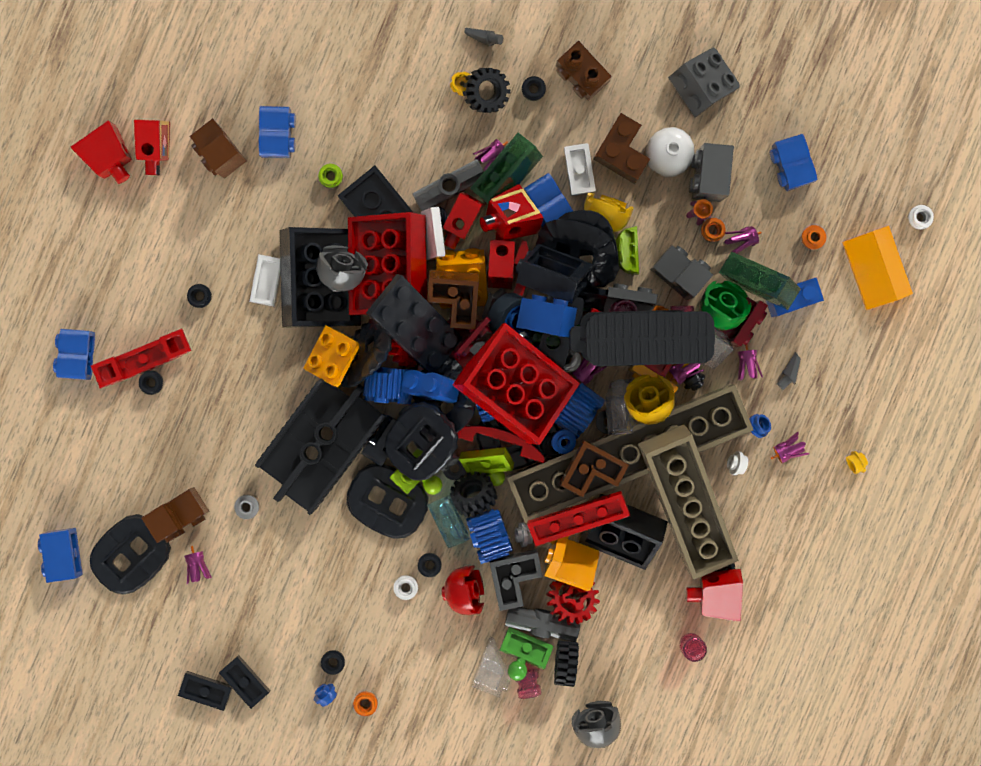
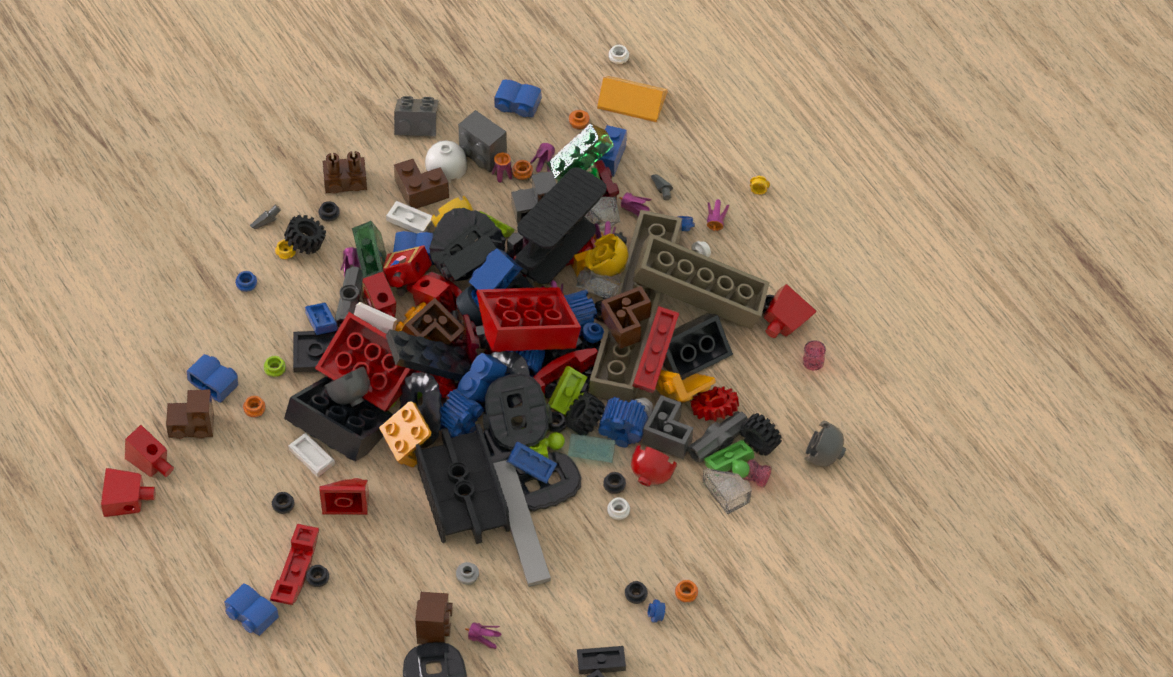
camera: 60 degrees left, 35 degrees down
none -> blue plate [235,271,257,292]
none -> orange plate [243,396,266,417]
none -> blue plate [305,302,338,335]
none -> red slope [319,478,369,515]
none -> light grey tile [494,460,551,587]
none -> blue plate [506,442,557,484]

